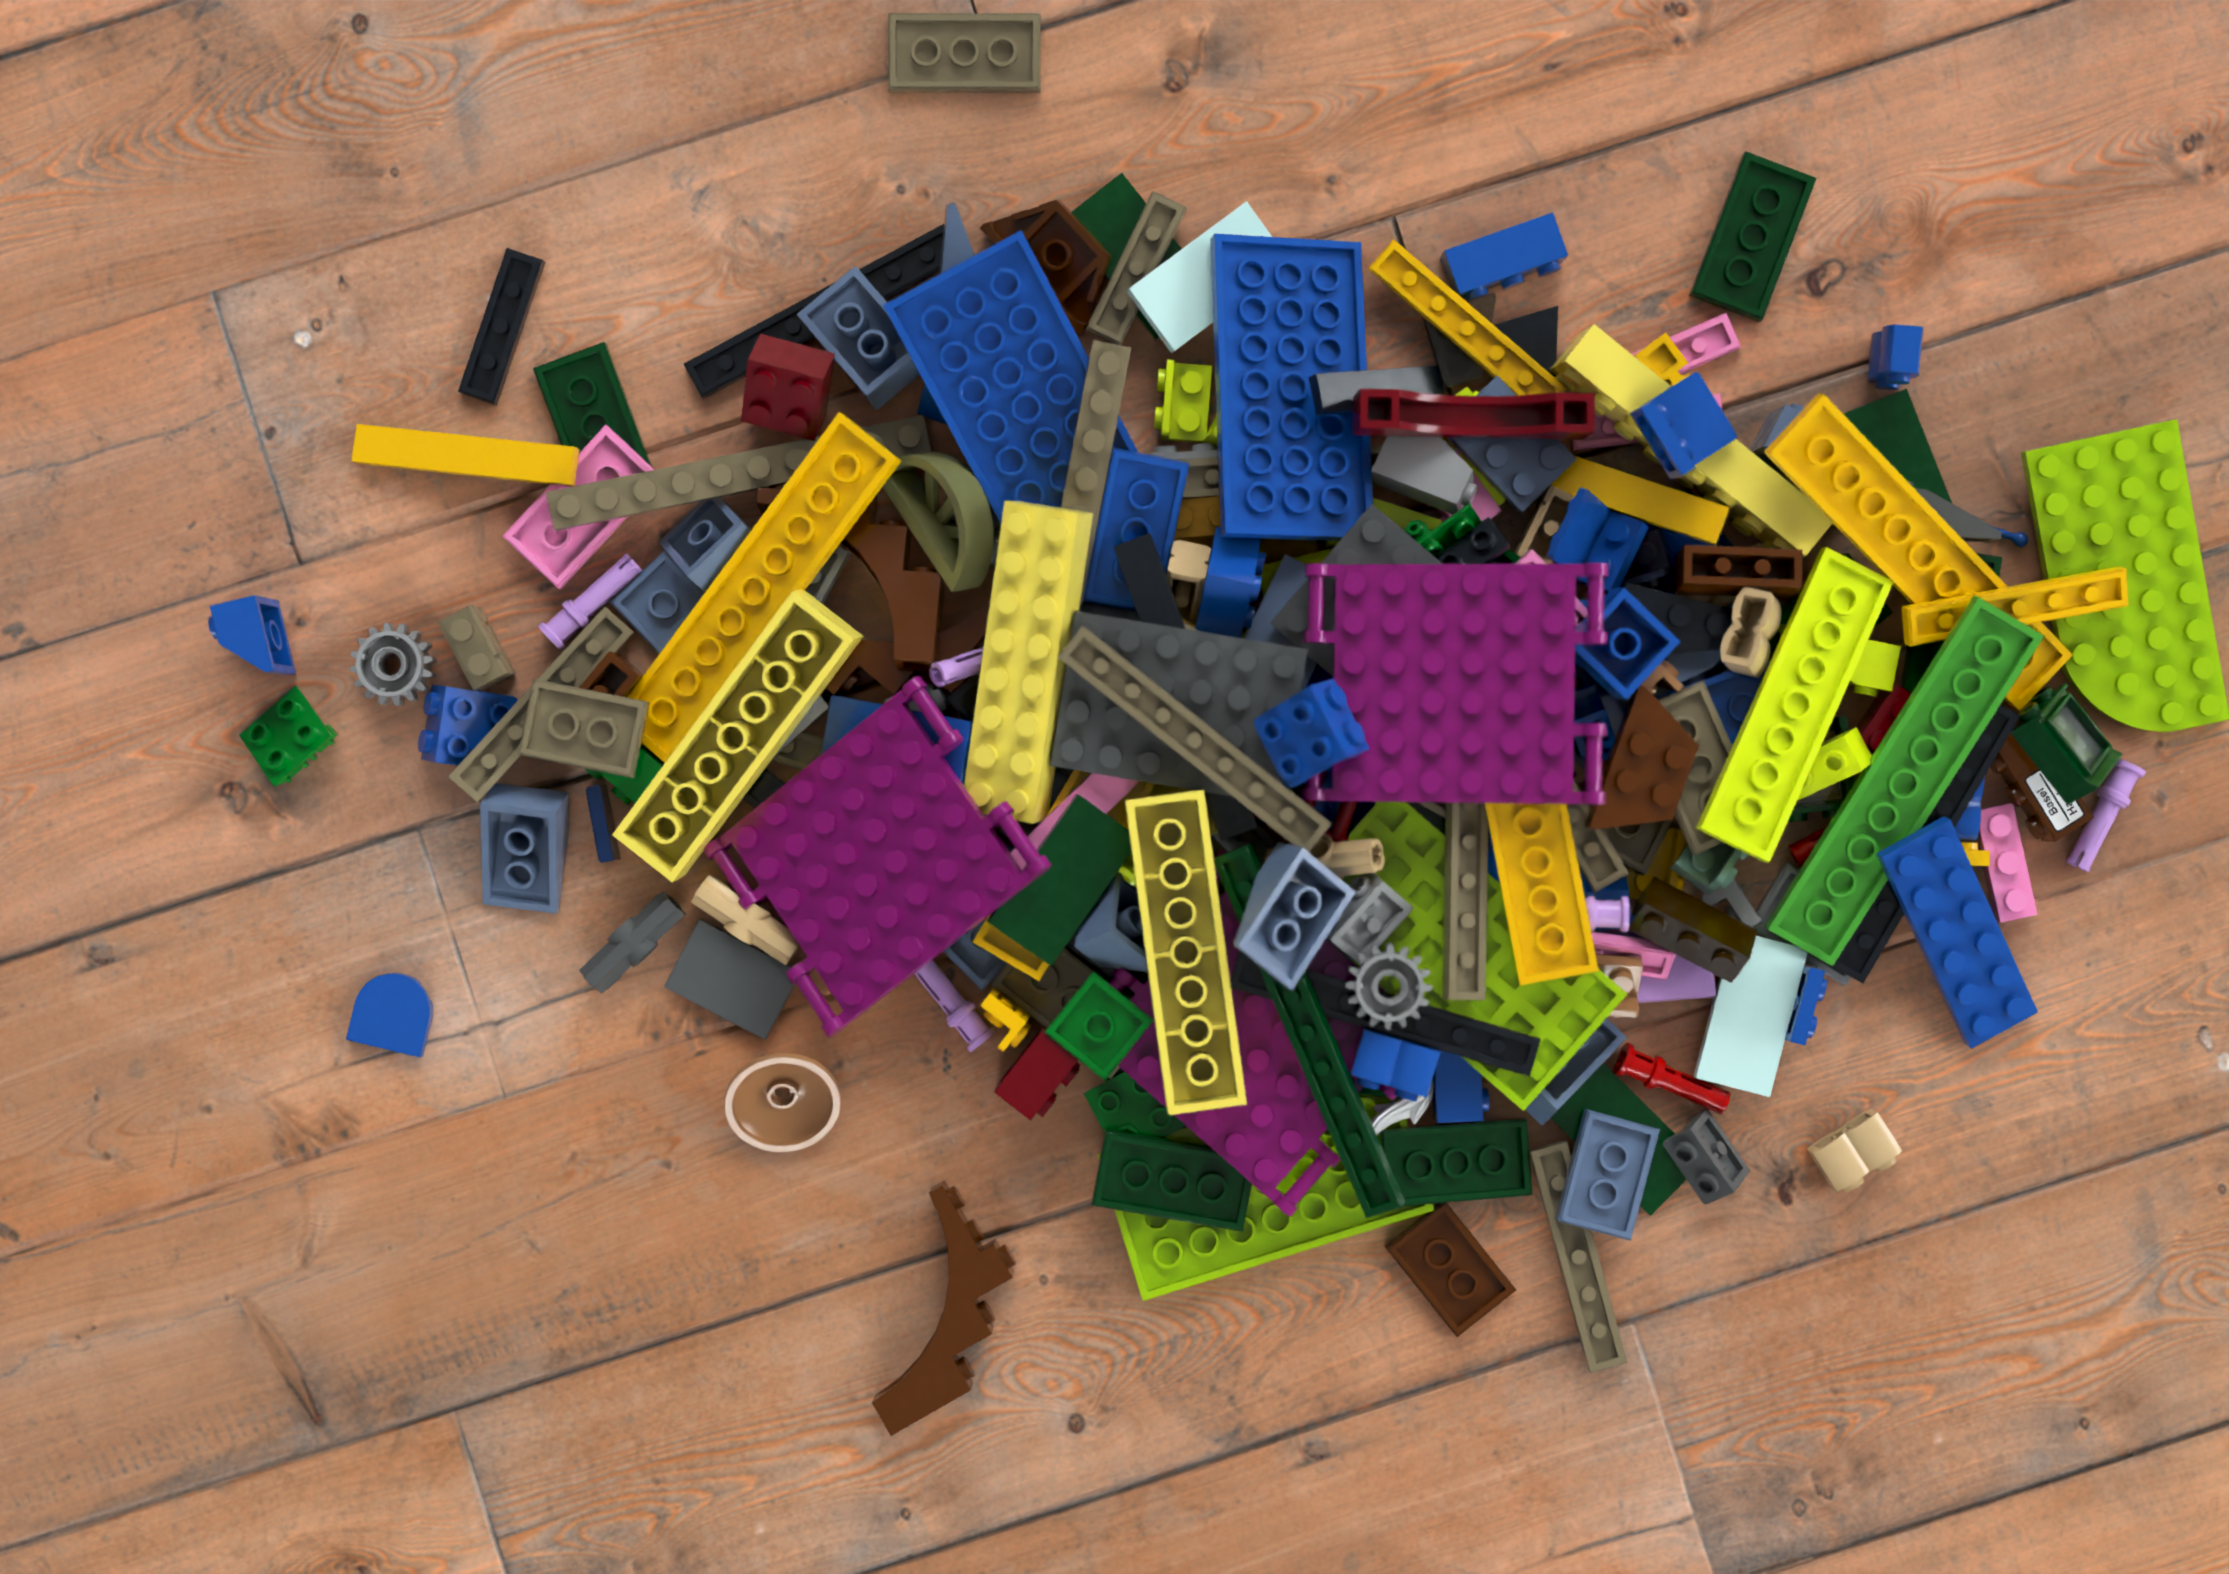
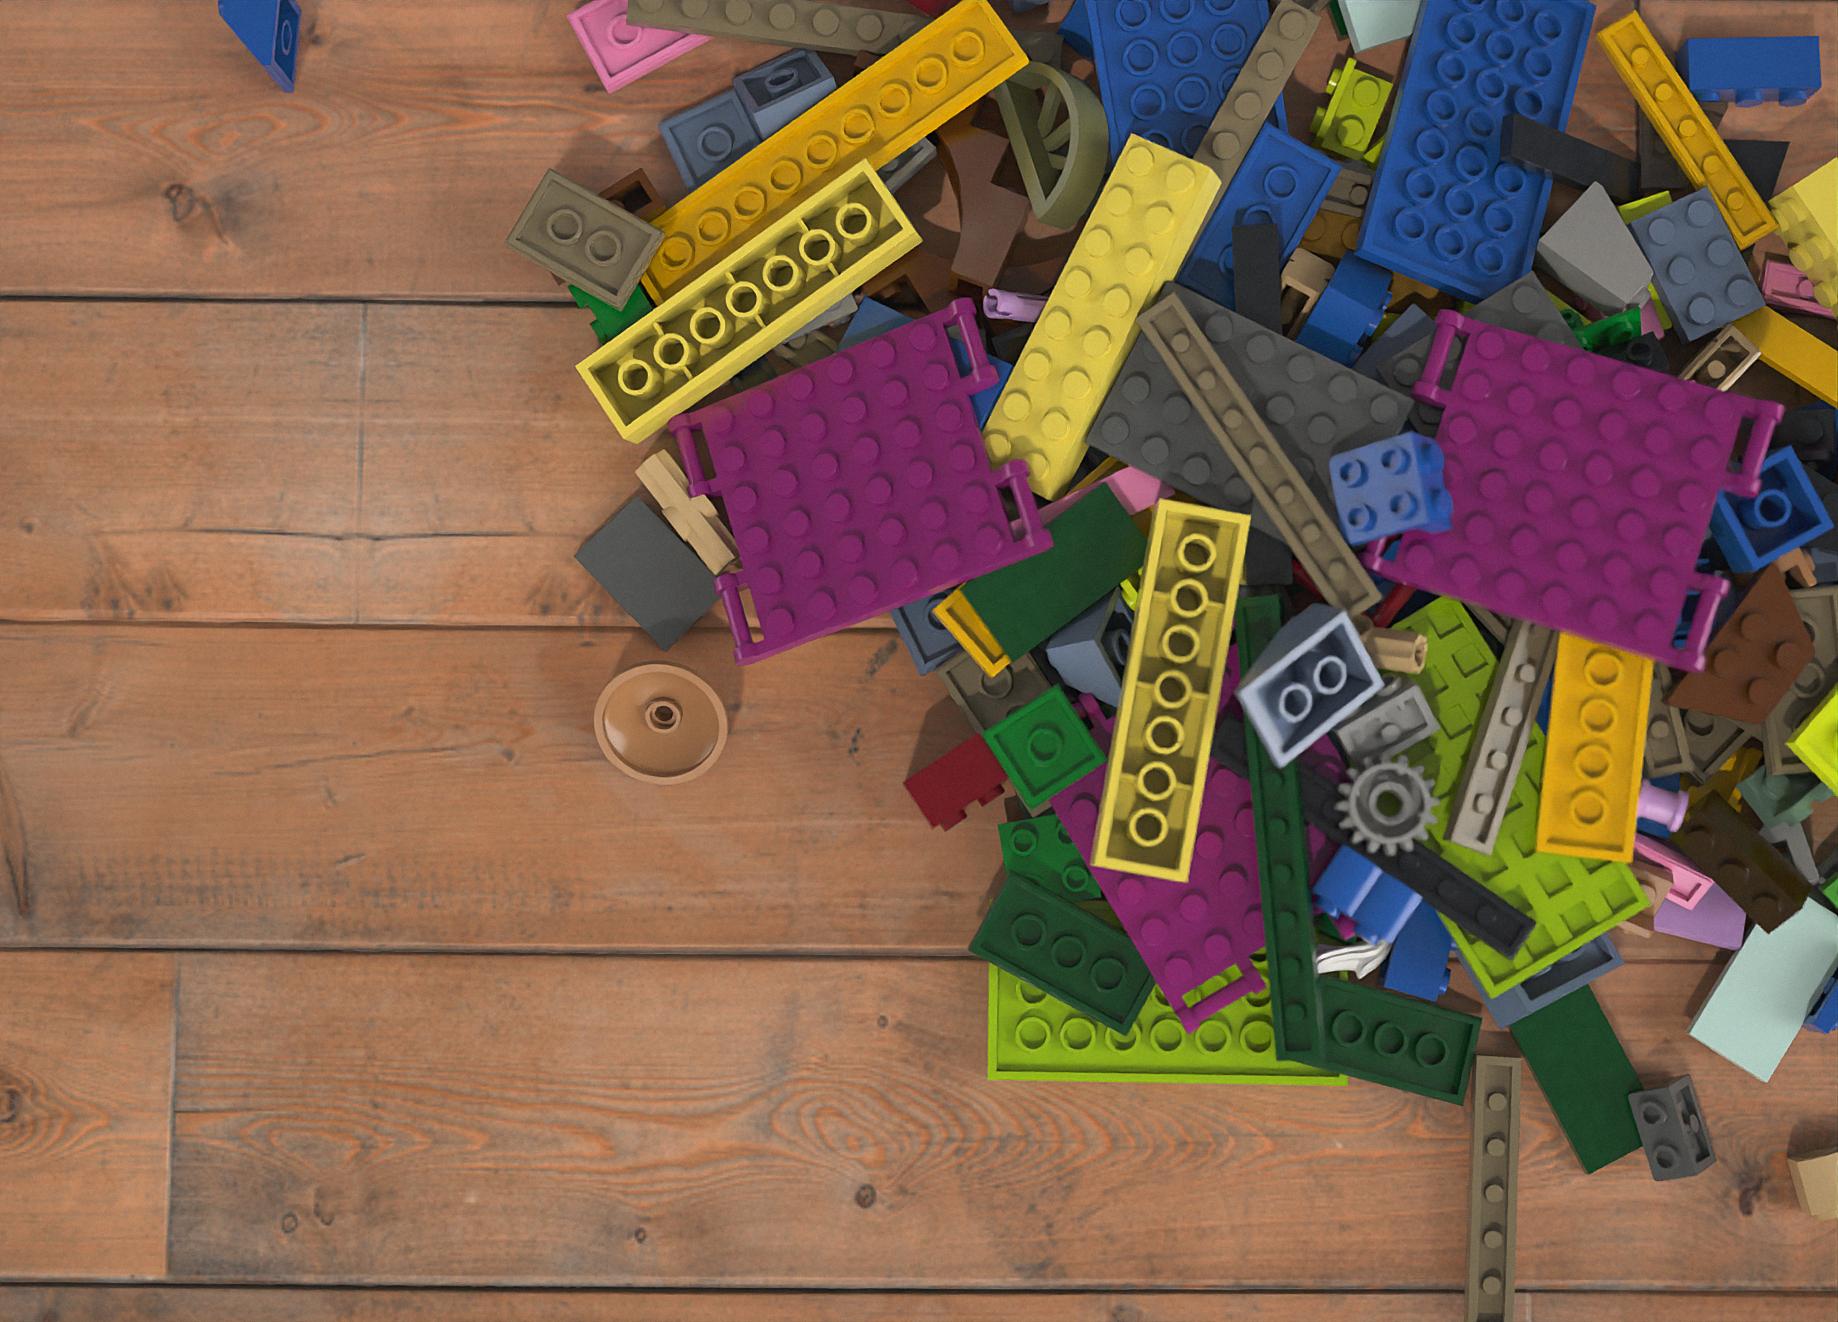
camera: 20 degrees right, 5 degrees down
green hinge [239,685,338,787] -> none
blue tile [346,973,433,1058] -> none
light grey gear [350,623,437,706] -> none
blue bracket [418,685,518,766] -> none
dark tan brick [438,605,516,692] -> none
dark tan plate [448,607,634,803] -> none
sand blue slope [480,783,569,914] -> none
lavender pin [538,553,643,651] -> none
dark grey piece [579,891,686,994] -> none
dark blue tile [585,785,621,863] -> none
reddish brown arch [872,1180,1016,1436] -> none
lavender pin [915,960,997,1053] -> none
yellow bracket [980,987,1031,1052] -> none
dark red arch [1353,388,1595,440] -> none
reddish brown tile [1385,1203,1516,1337] -> none
blue bracket [1547,487,1649,593] -> none
sand blue tile [1555,1108,1660,1241] -> none
red pin [1613,1043,1731,1114] -> none

